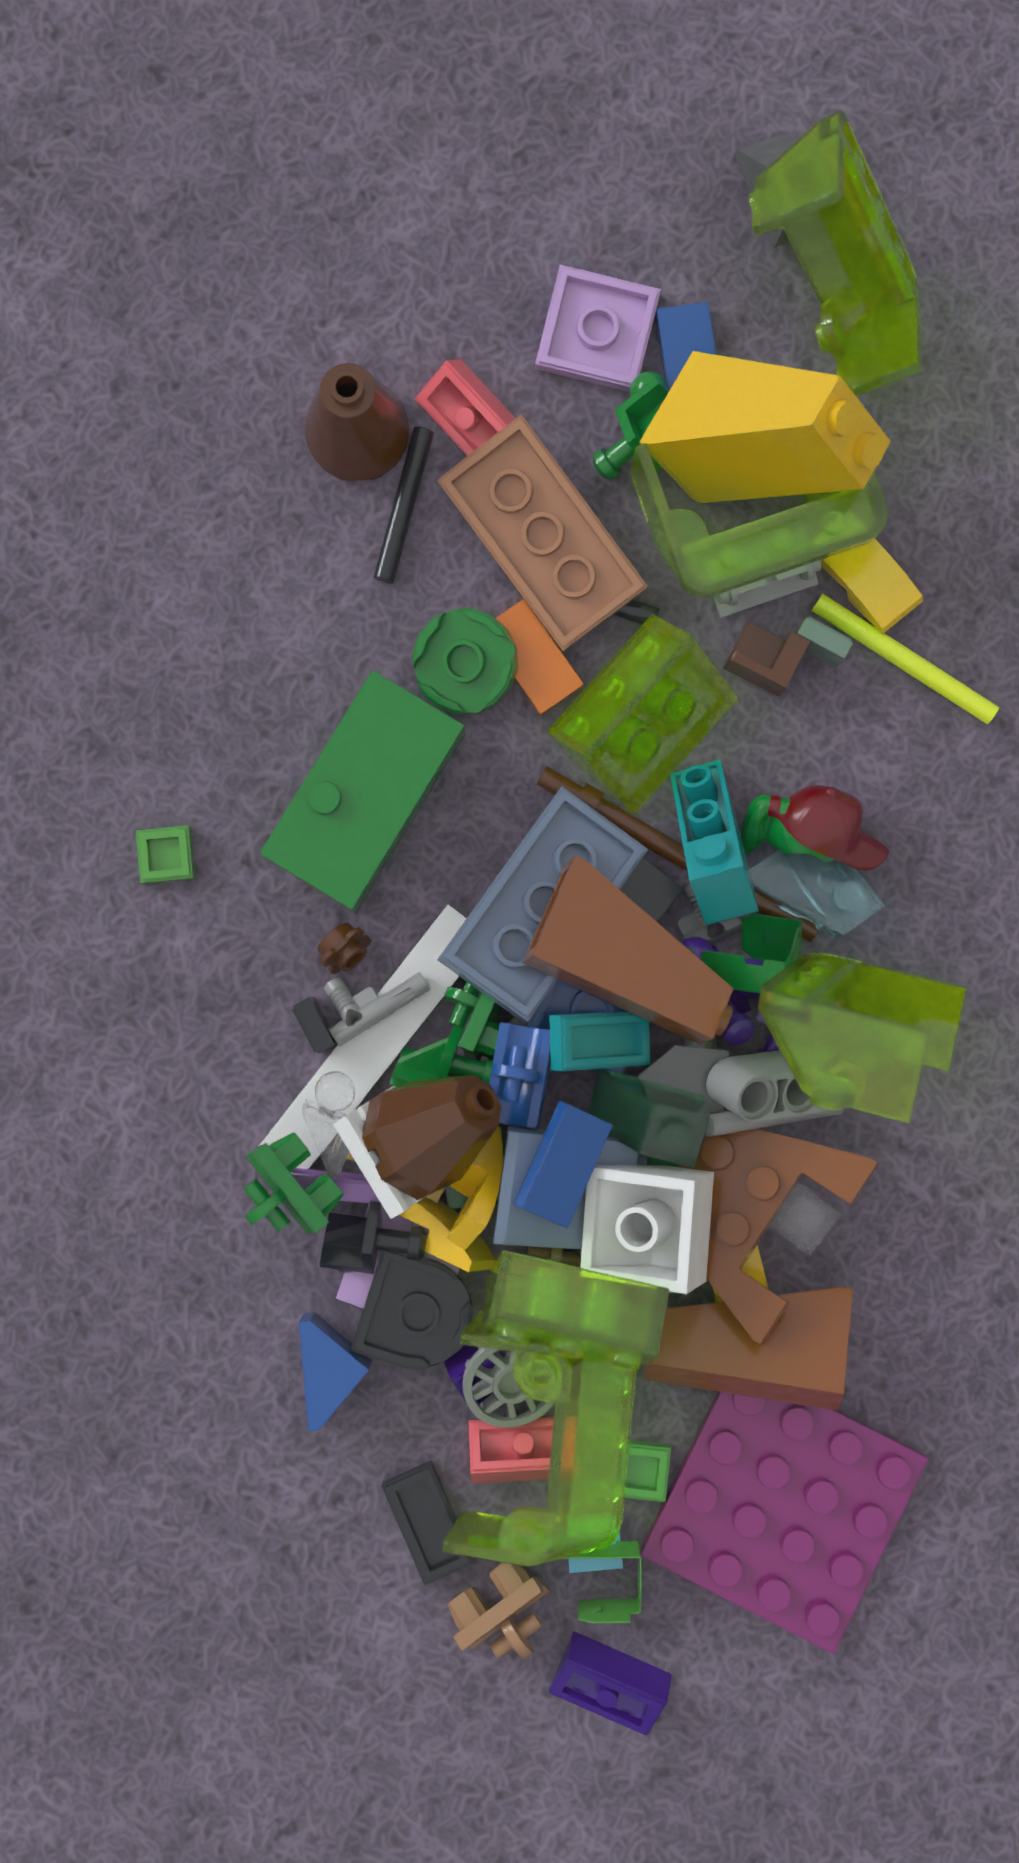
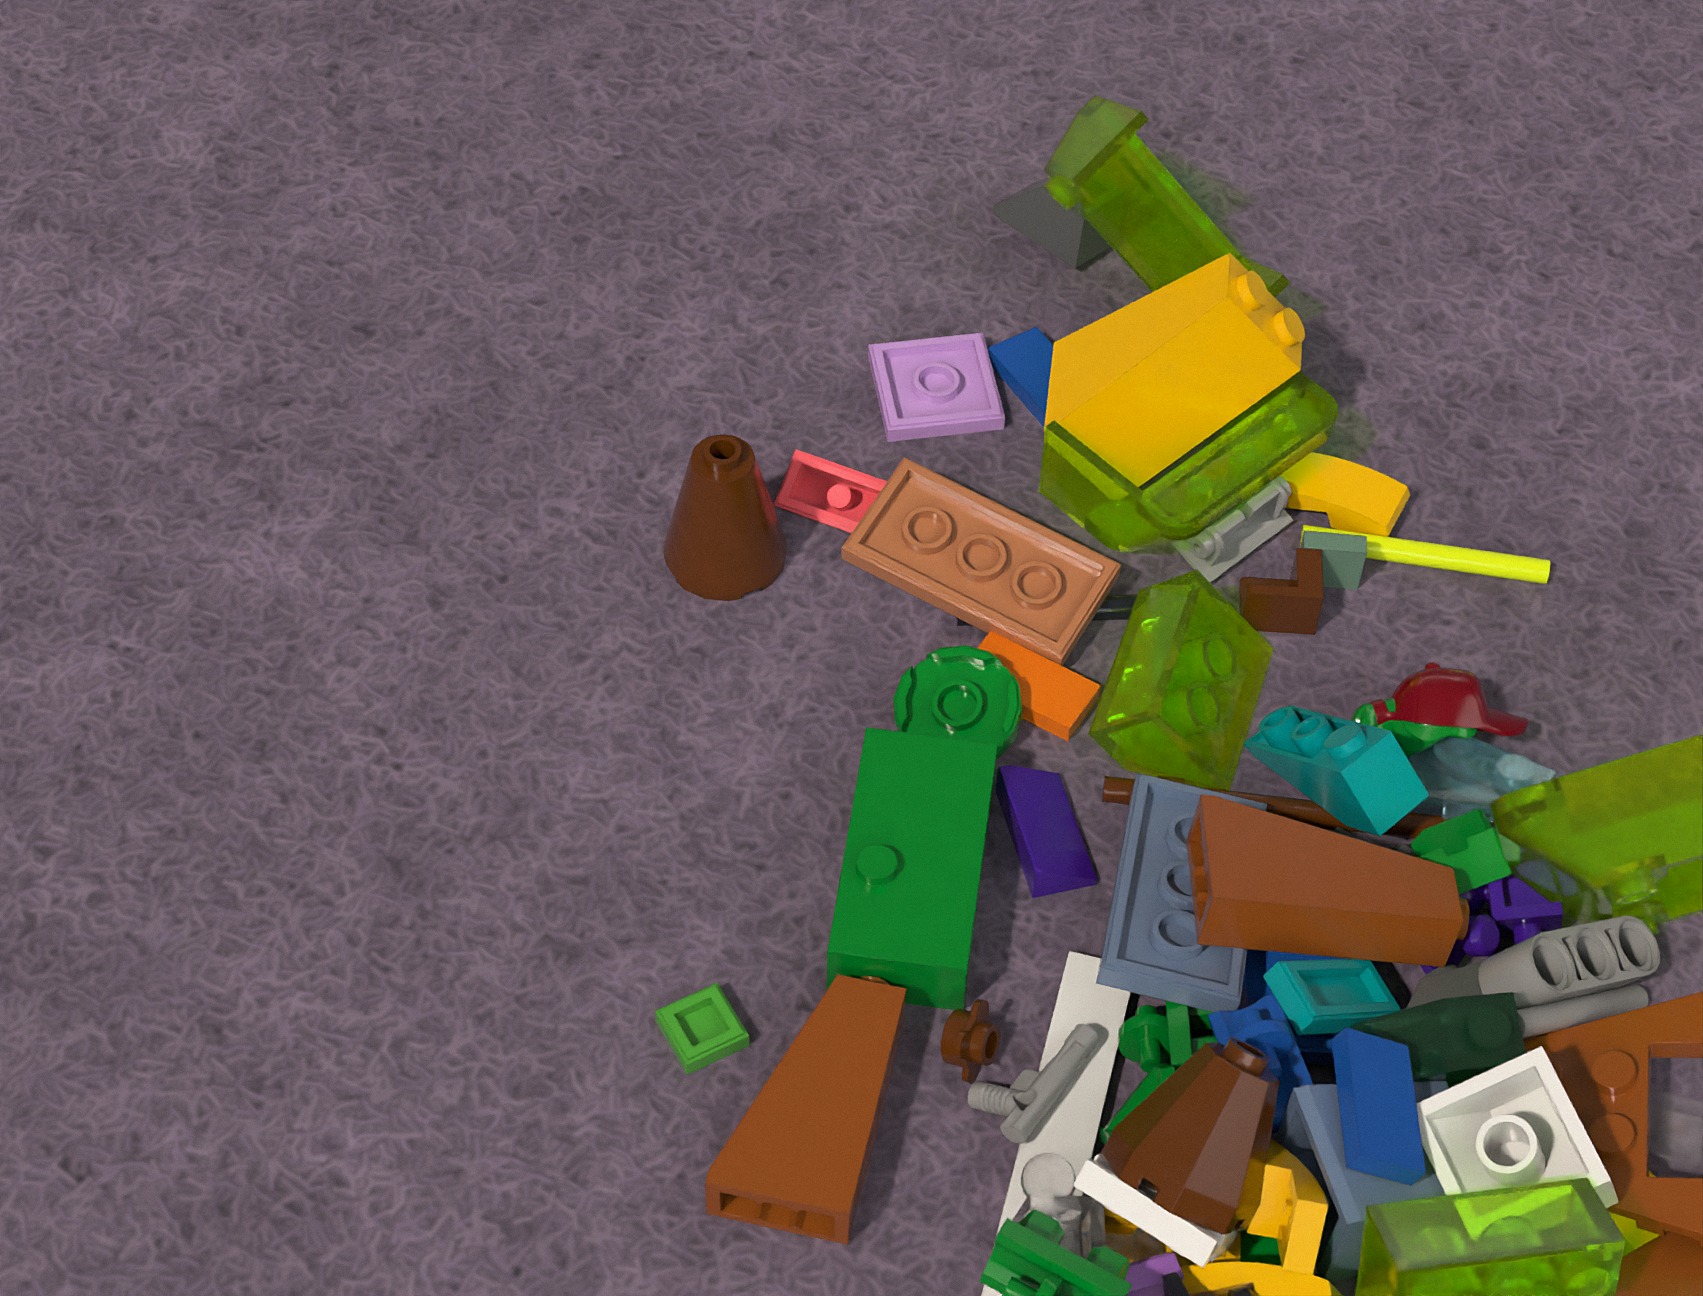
camera: 20 degrees left, 35 degrees down
black tile [292,997,338,1054] -> none
black bar [373,426,434,584] -> none
green piece [593,371,670,480] -> none
none -> dark orange slope [705,974,906,1245]
none -> dark purple slope [995,765,1097,898]

